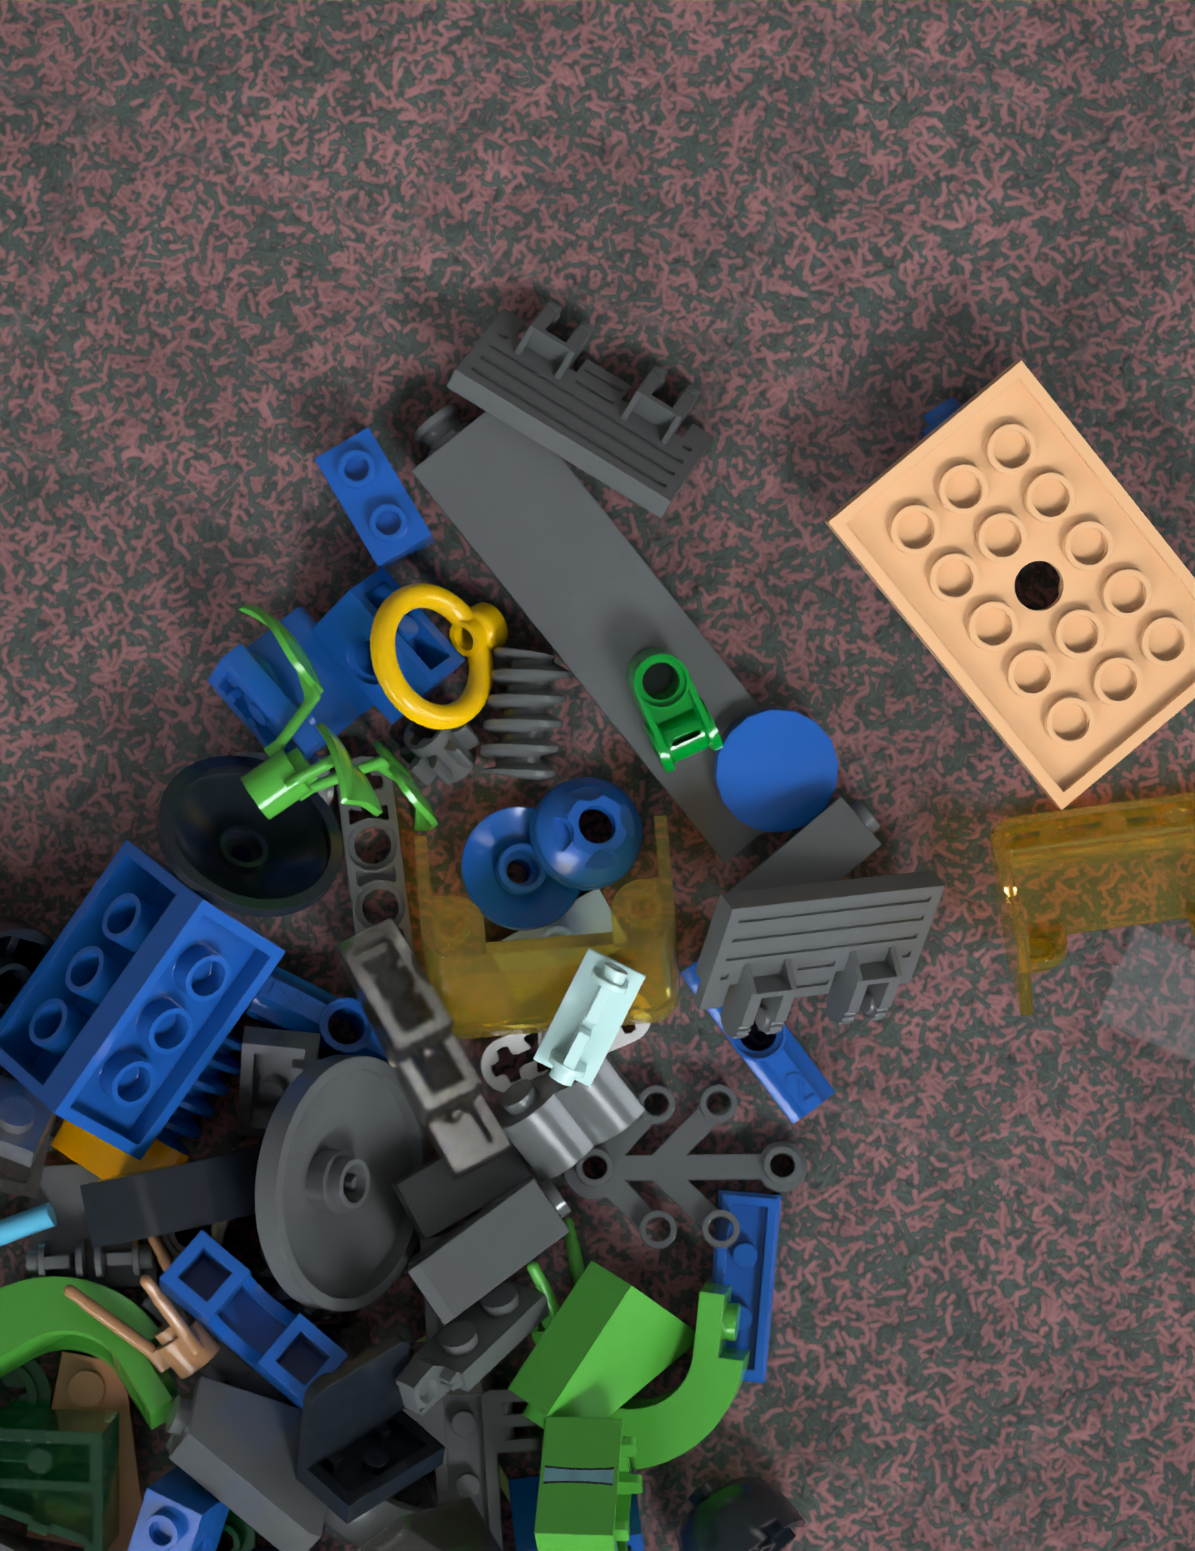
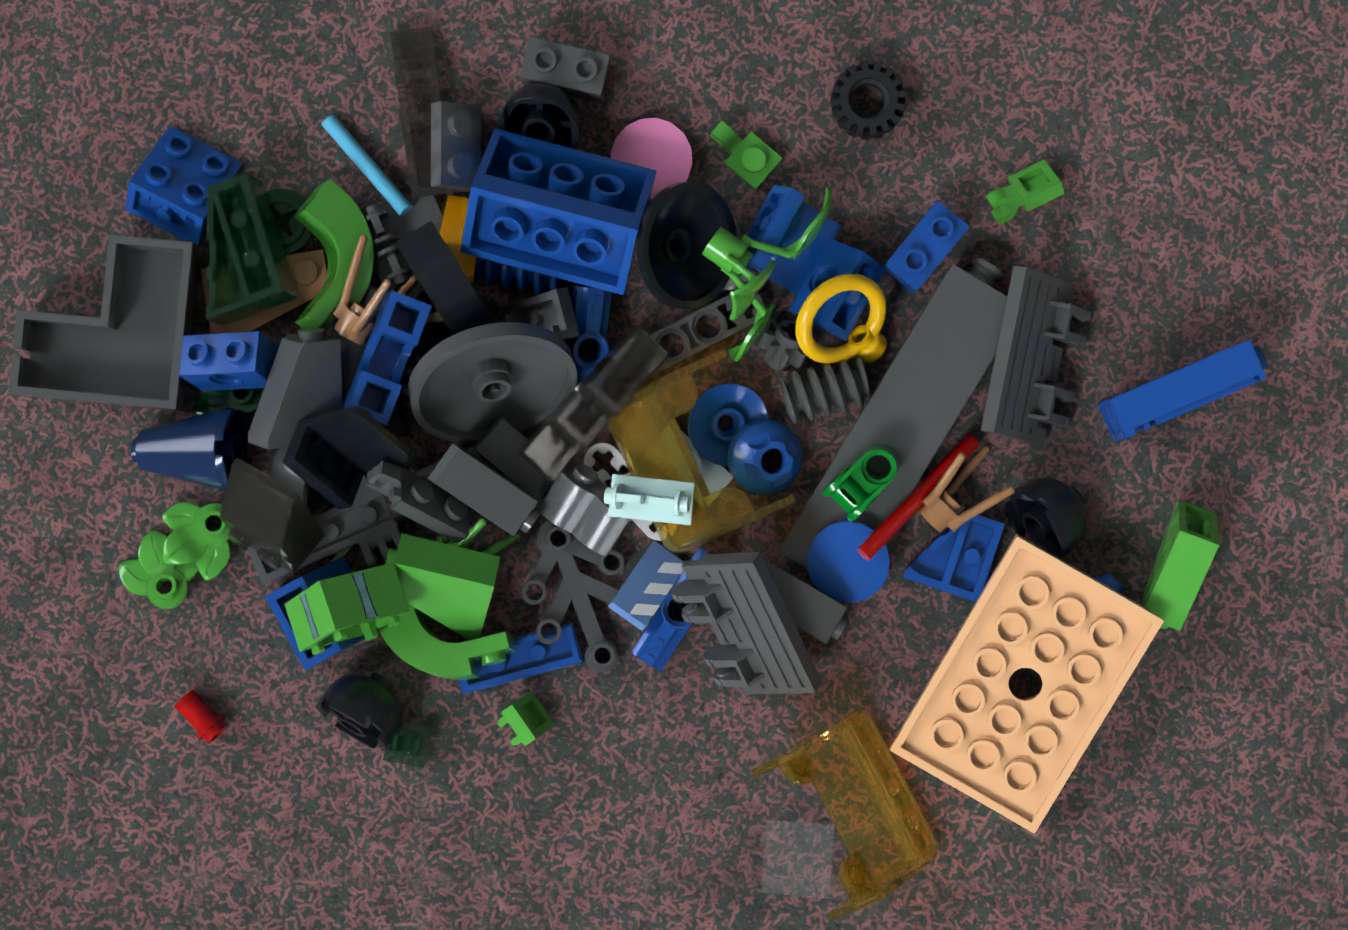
camera: 65 degrees right, 0 degrees up
none -> clear green tile [383,720,433,768]
none -> bright green tile [497,690,555,746]
none -> medium blue tile [608,540,684,631]
none -> bright pink tile [610,118,693,201]
none -> bright green plate [710,121,782,191]
none -> black tyre [830,61,906,140]
none -> red bar [857,434,980,561]
none -> blue wing [901,511,1005,602]
none -> medium nougat plant [918,445,1015,533]
none -> bright green plate [986,159,1065,224]
none -> black cylinder [1005,477,1087,559]
none -> blue door [1097,339,1267,442]
none -> bright green slope [1141,499,1220,631]

